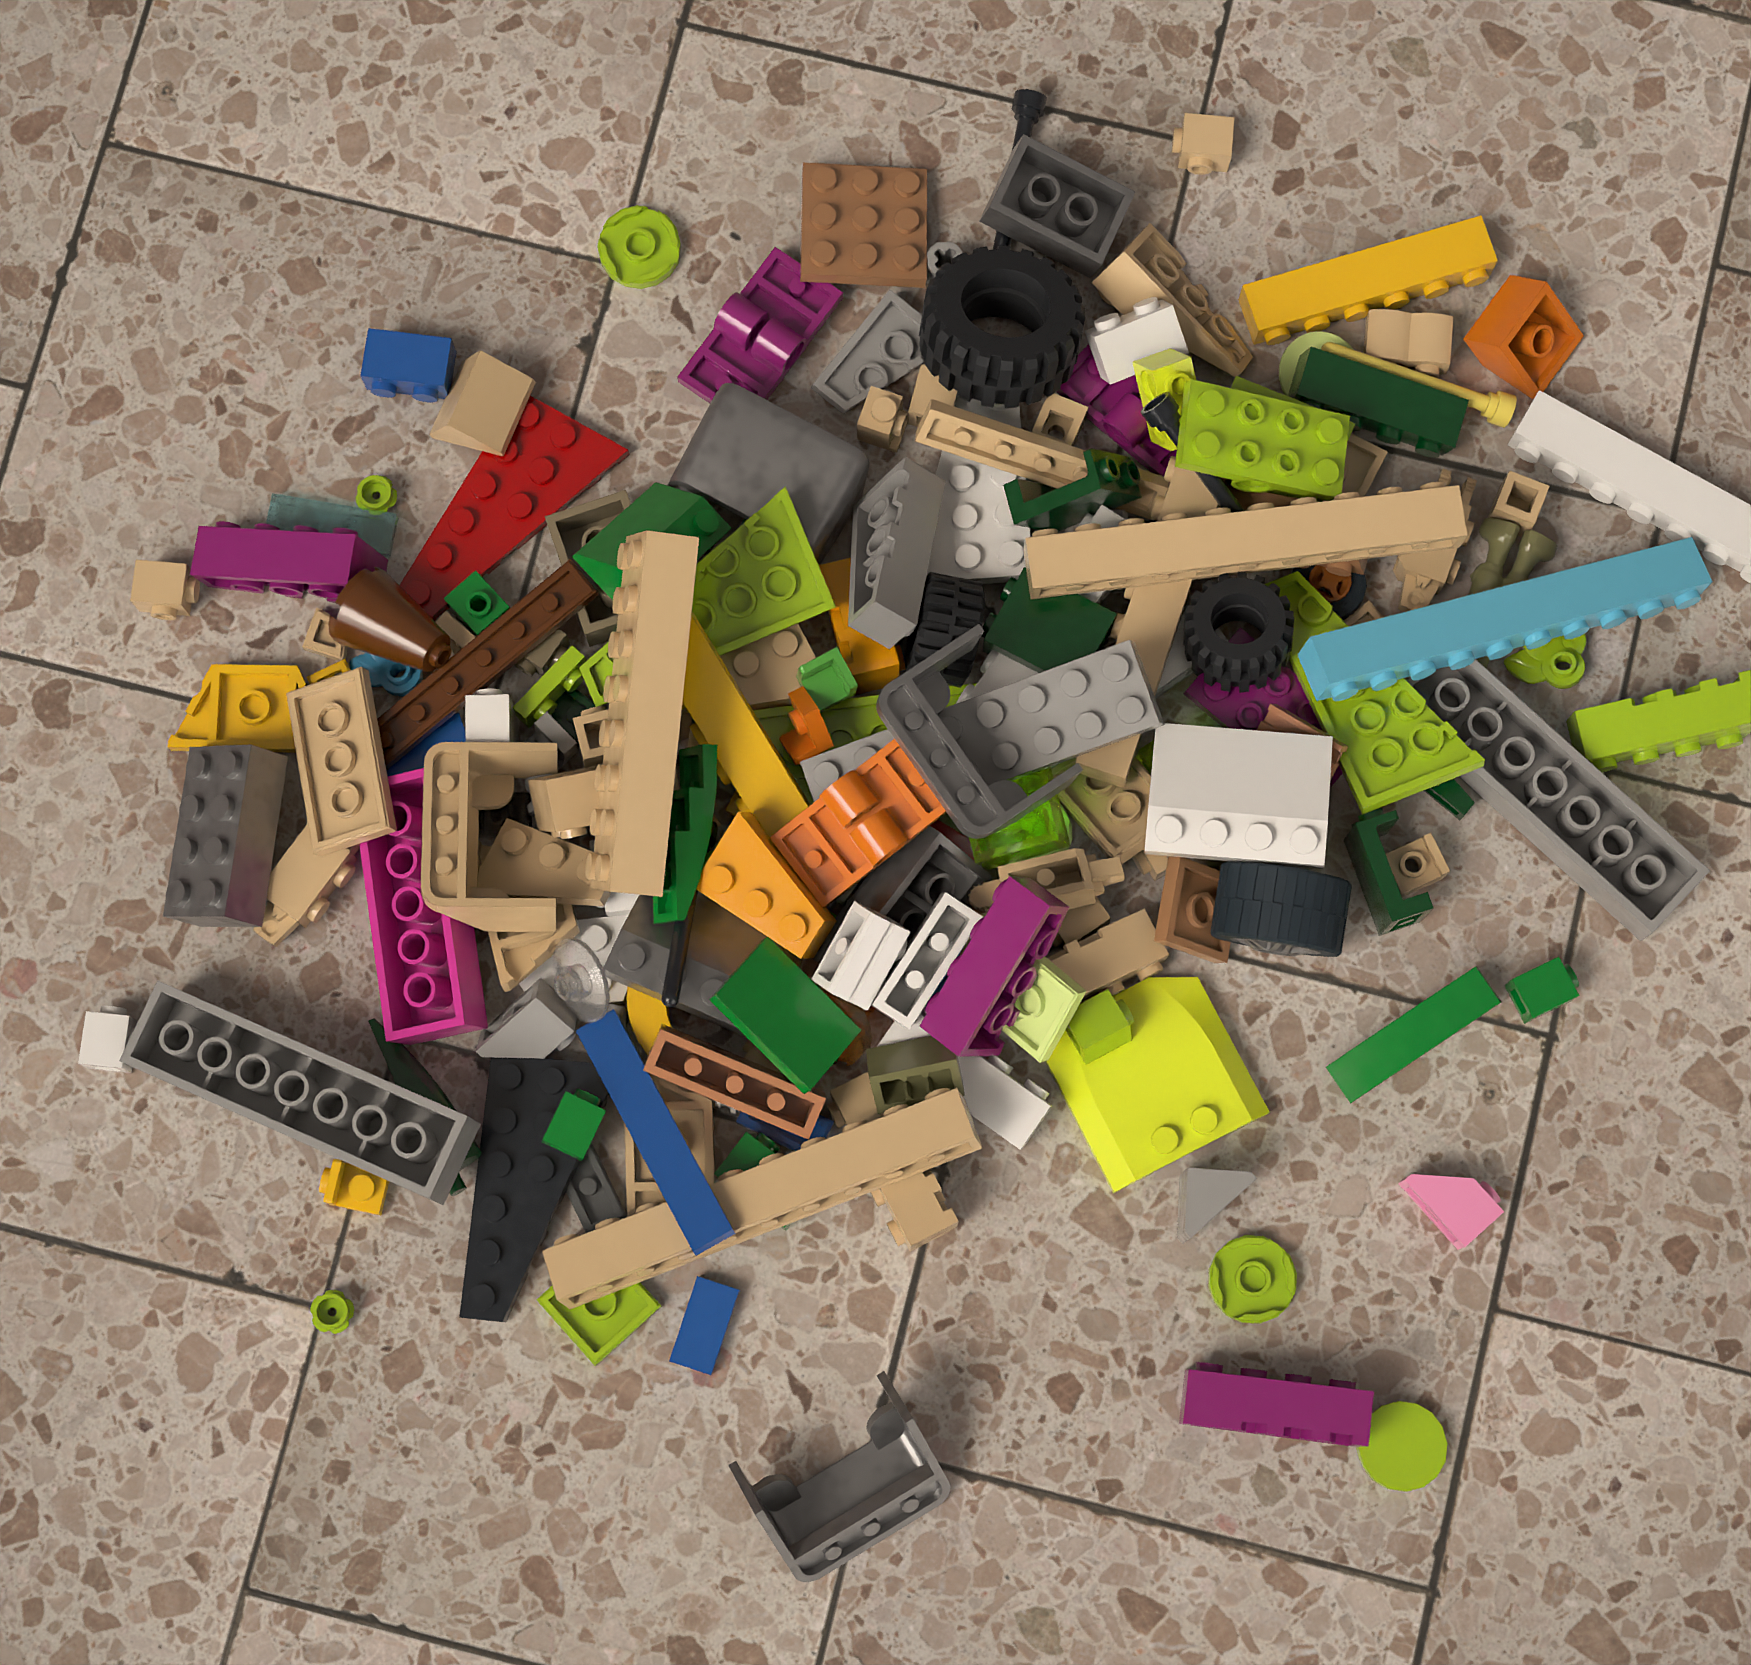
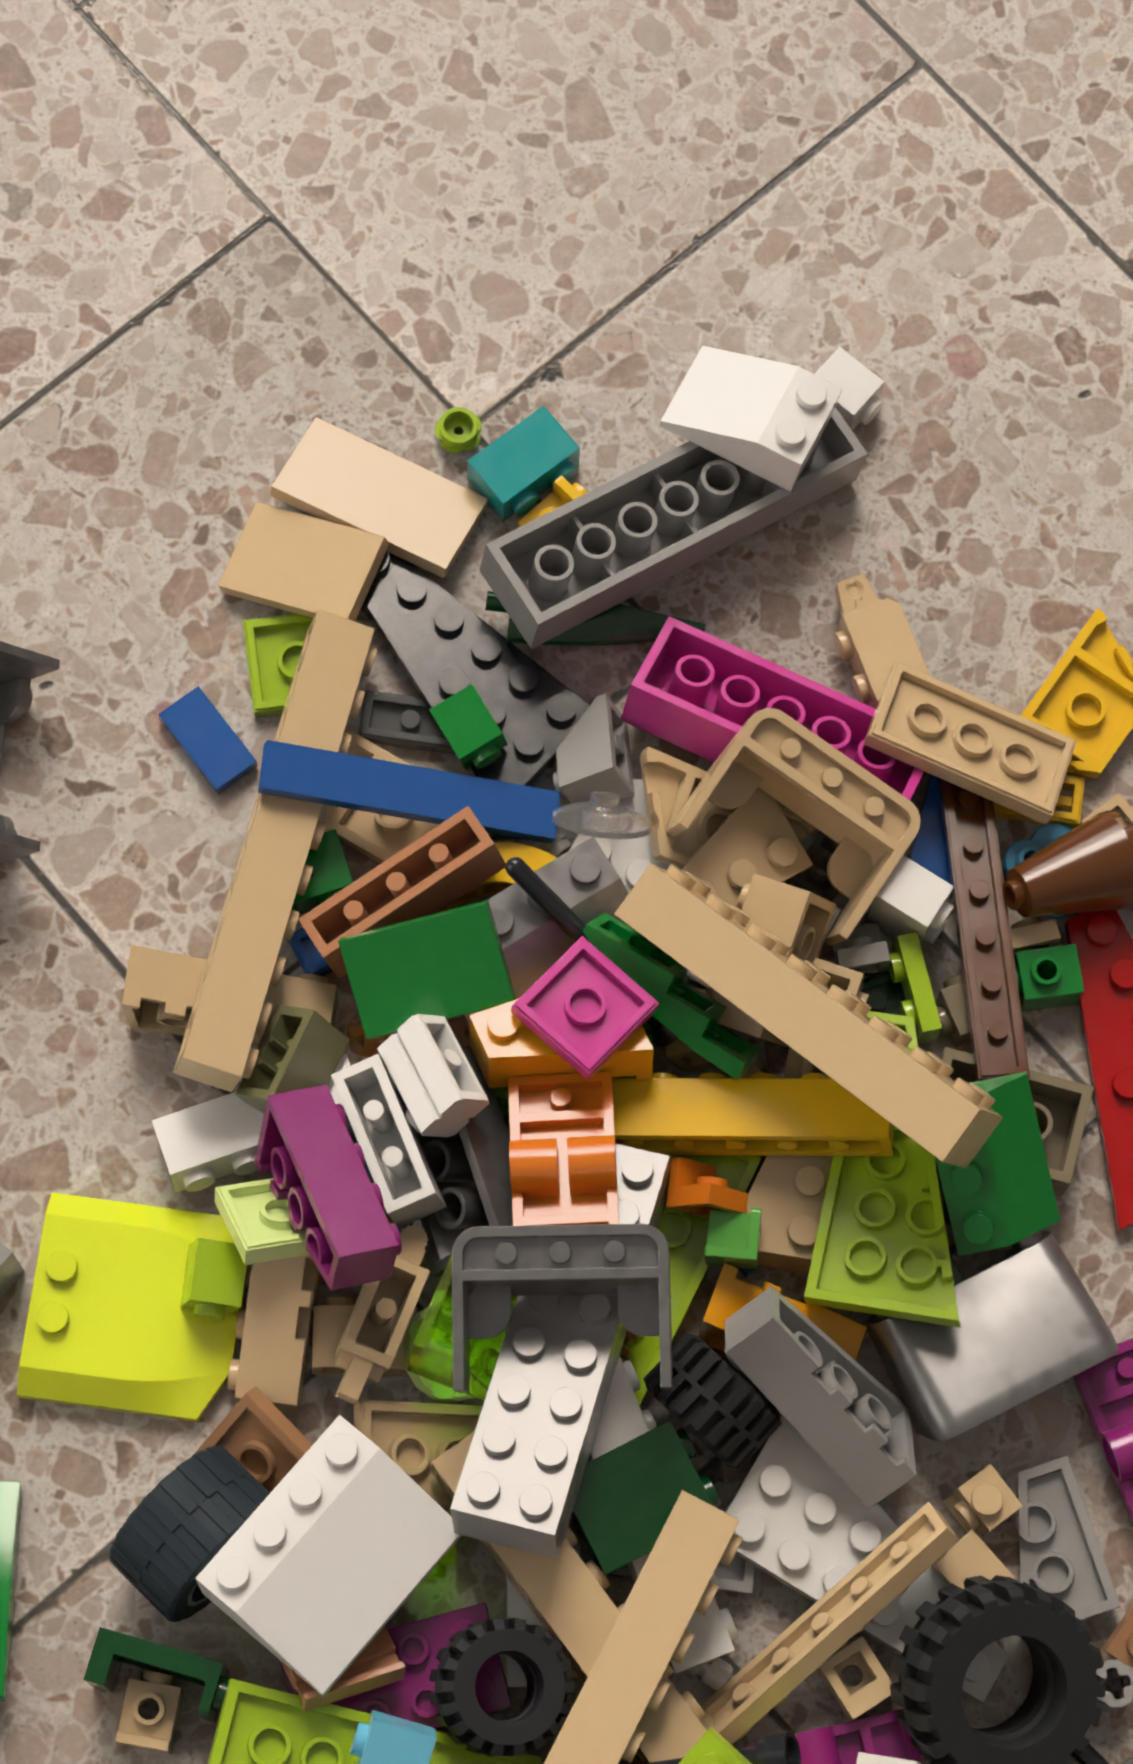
camera: 120 degrees right, 5 degrees down
flat silver brick [163,744,288,927] -> none
dark green panel [1003,448,1142,532] -> none
none -> tan tile [218,502,389,621]
none -> tan tile [270,417,488,578]
none -> teal brick [467,405,580,522]
none -> dark pink tile [511,936,659,1080]
none -> white slope [659,346,843,492]

